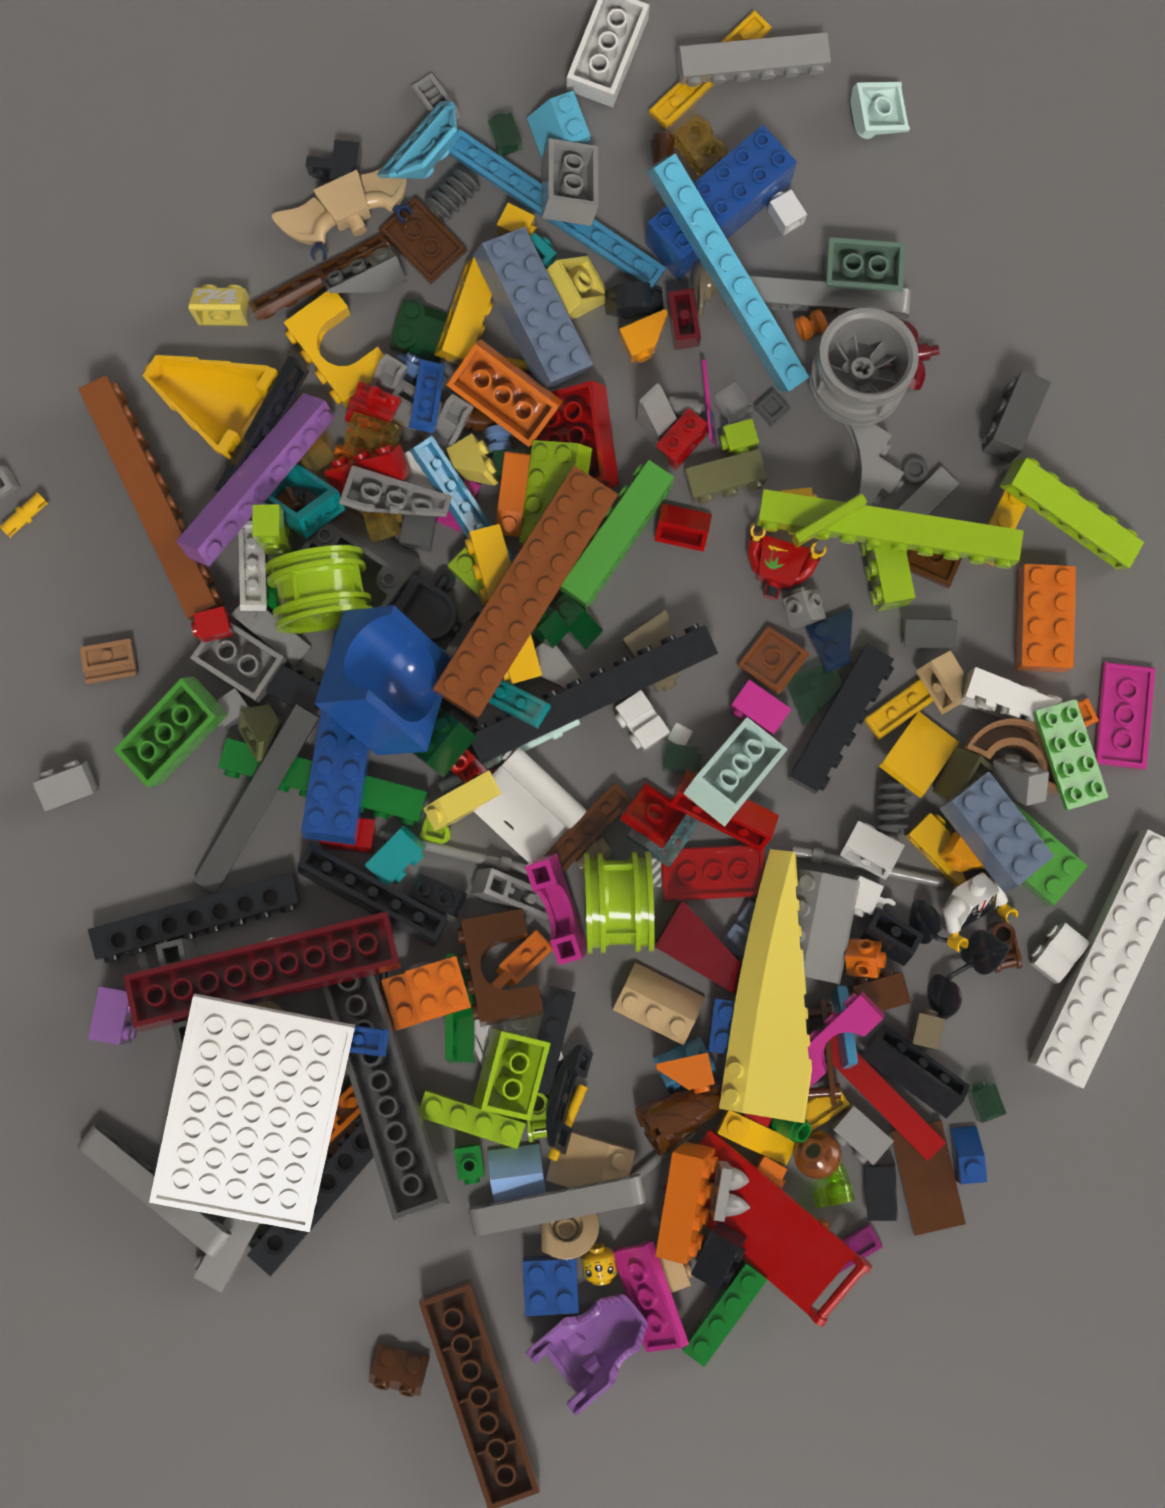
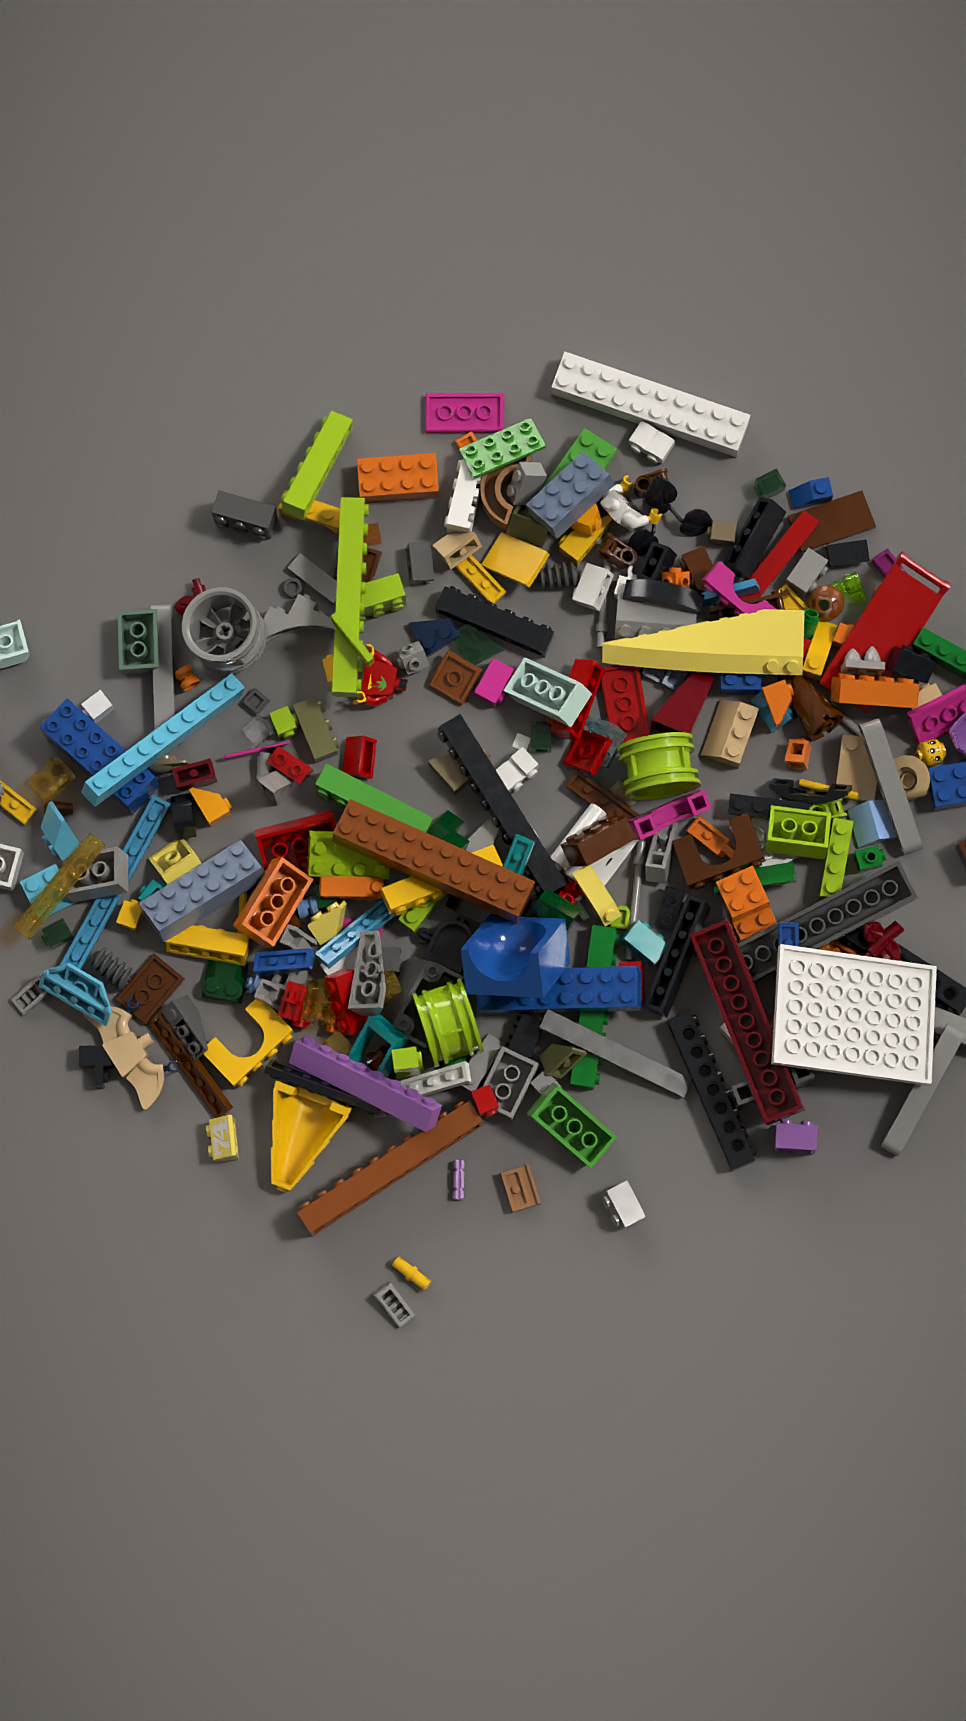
camera: 90 degrees left, 5 degrees down
none -> clear yellow tile [14,833,106,940]
none -> medium azure slope [40,801,82,861]
none -> clear orange tile [364,523,382,546]
none -> lavender axle [453,1160,464,1200]
none -> reddish brown brick [560,815,636,866]
none -> reddish brown piece [596,534,637,569]
none -> black slope [622,579,705,615]
none -> orange brick [784,738,812,771]
none -> dark red plant [862,921,905,961]

